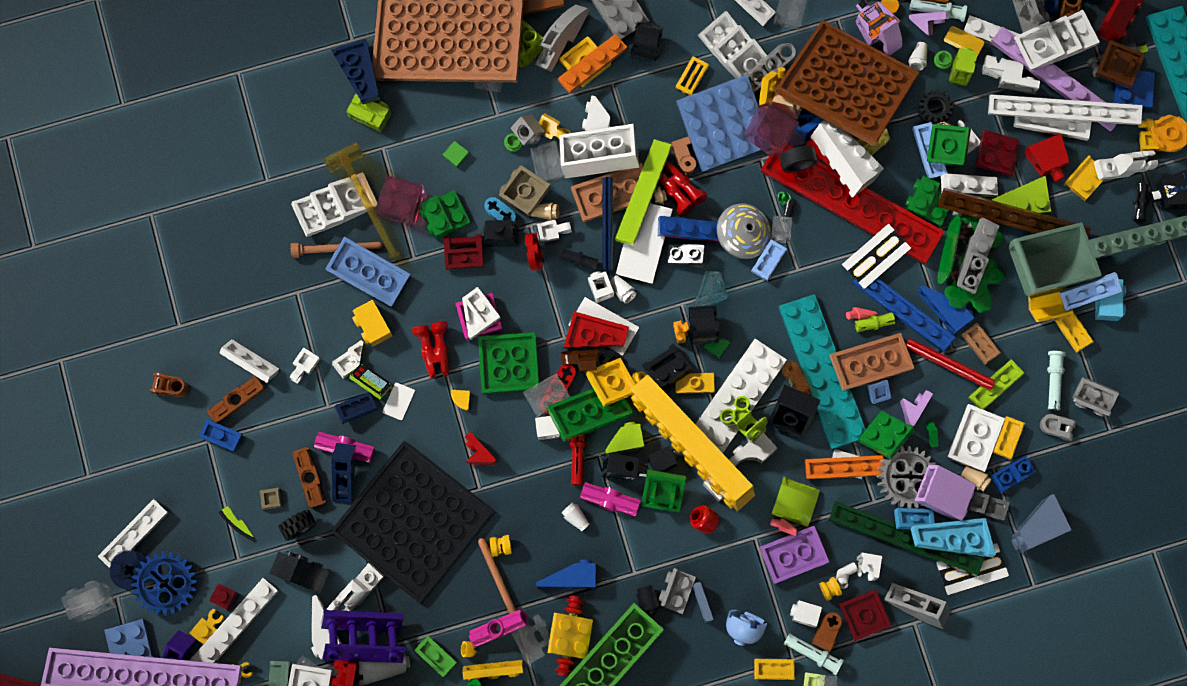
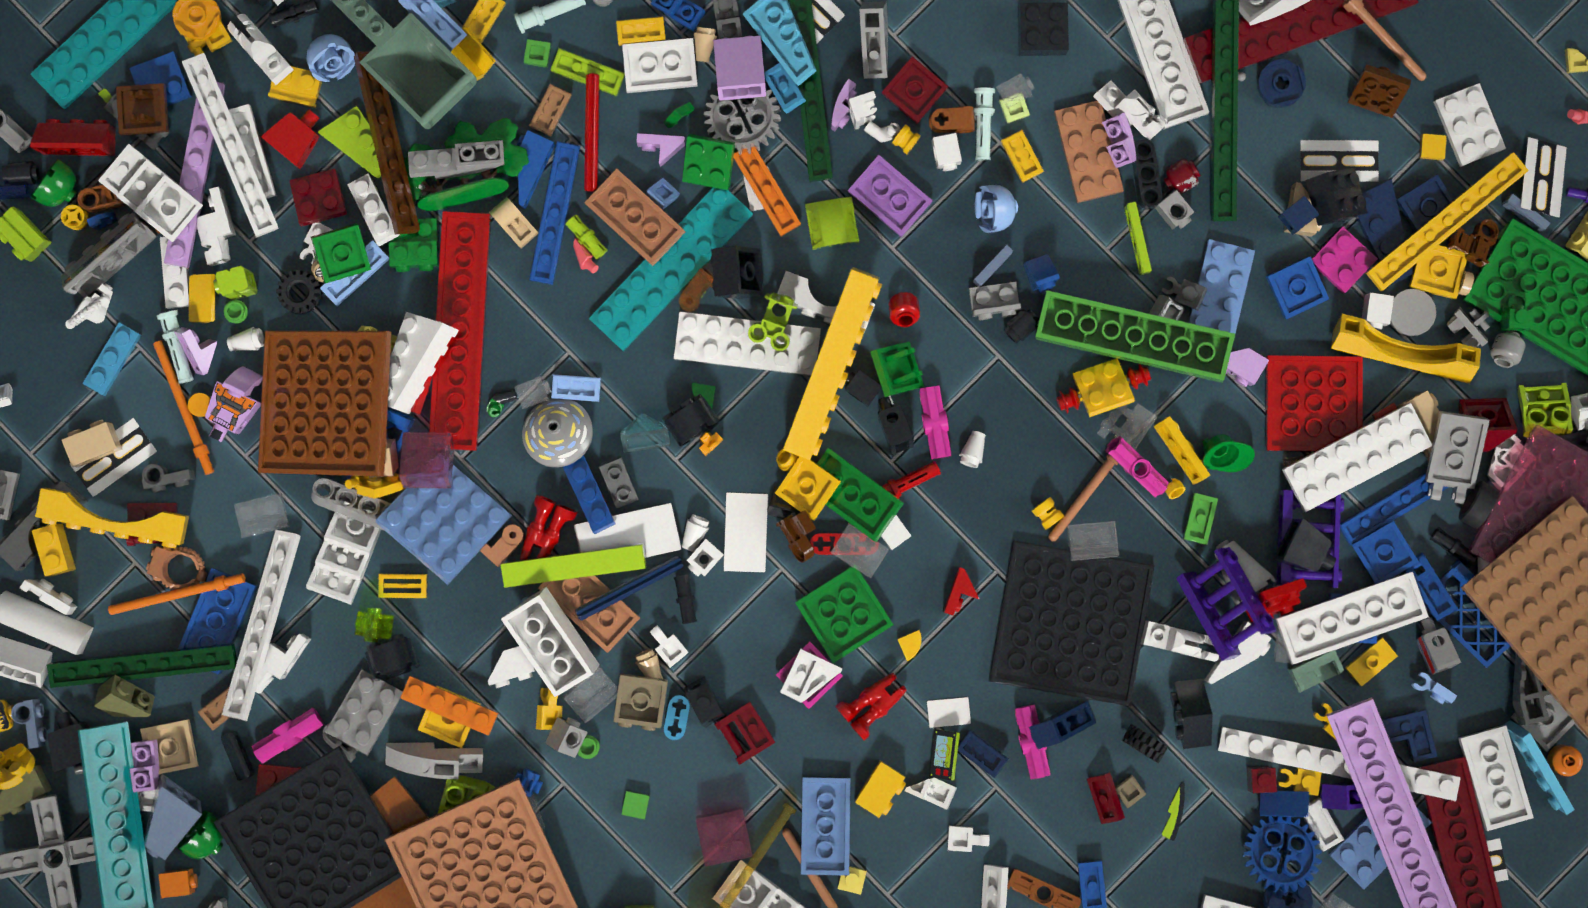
camera: 125 degrees left, 10 degrees up
dark orange piece [292,447,327,509] -> none
green plate [418,190,471,240] -> none
red plate [525,232,543,271] -> none
blue slope [536,560,596,589] -> none
red wing [563,311,629,349] -> none
lime slope [605,422,644,455] -> none
black plate [642,344,693,391] -> none
tan plate [654,187,667,205] -> none
yellow plate [675,373,715,394] -> none
coral bar [770,518,797,536] -> none
black tyre [779,146,818,173] -> none
sticker [842,224,911,289] -> none
none -> light blue cylinder [306,34,355,82]
none -> clear neon green brick [355,607,394,642]
none -> tan plate [489,197,539,249]
none -> blue gear [514,768,543,797]
none -> bright green tile [524,39,551,68]
none -> lavender slope [831,79,857,131]
none -> light yellow plate [837,866,867,895]
none -> blue slope [1023,254,1060,293]
none -> clear plate [1067,521,1120,561]
none -> dark red plate [1087,772,1125,824]
none -> blue slope [1259,791,1309,817]
none -> white tile [1303,797,1344,852]

